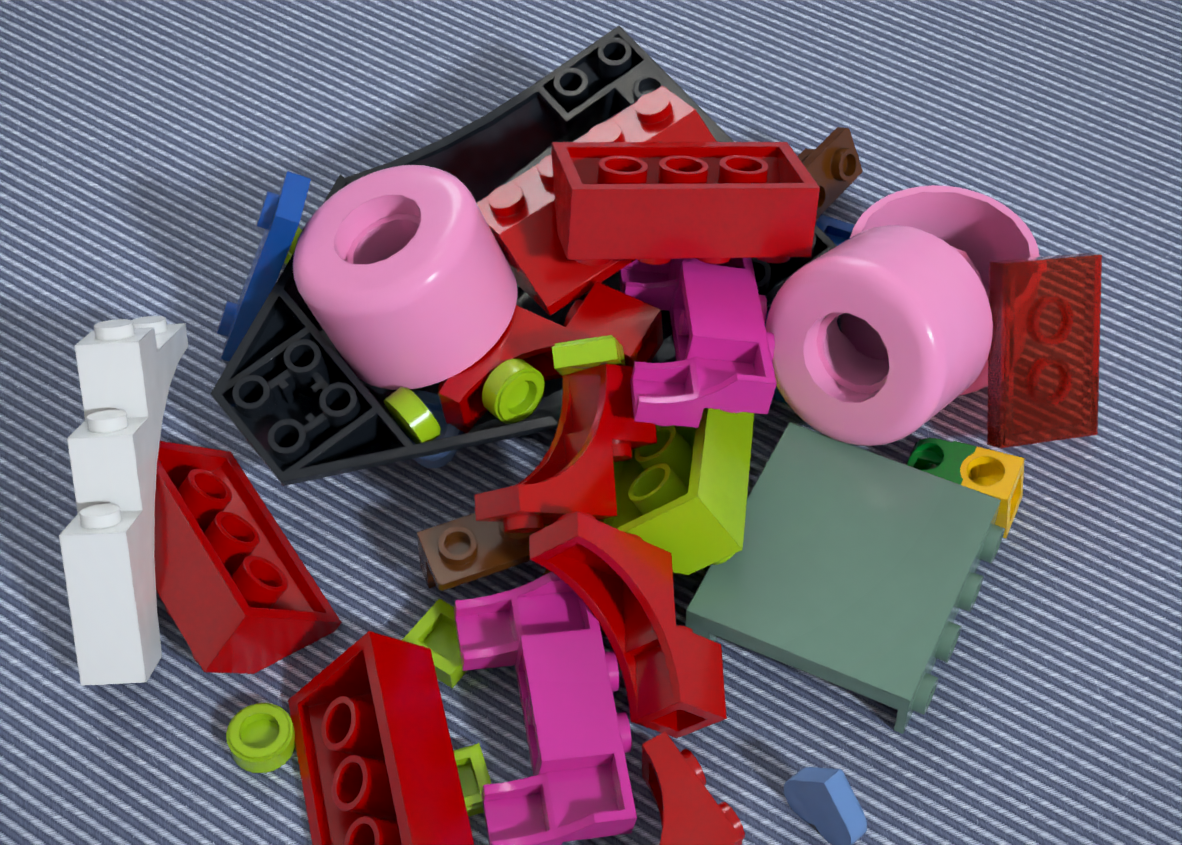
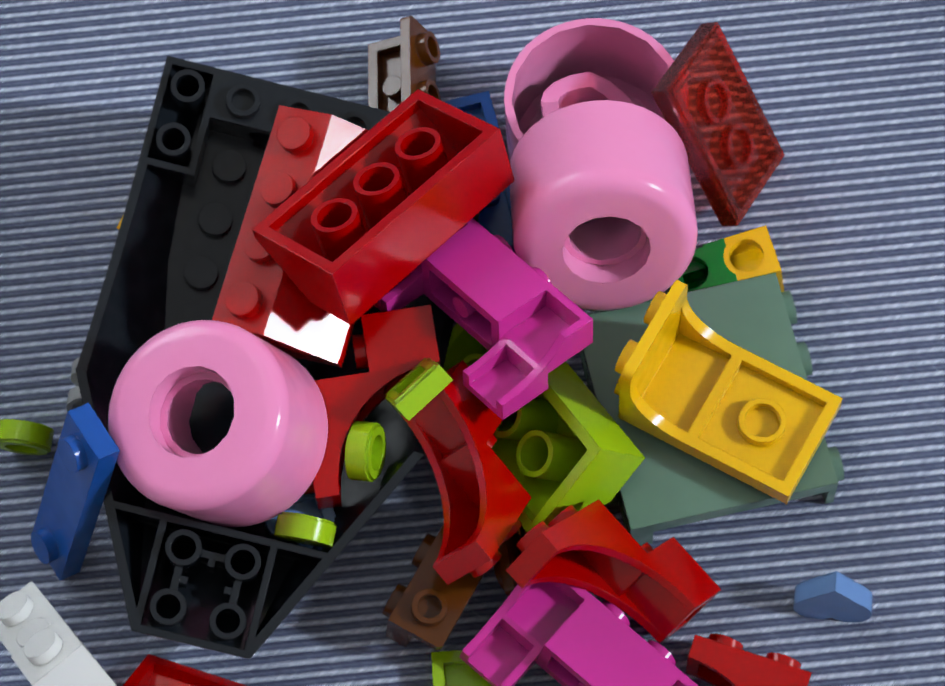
camera: 35 degrees left, 15 degrees up
none -> yellow bracket [614,280,843,504]

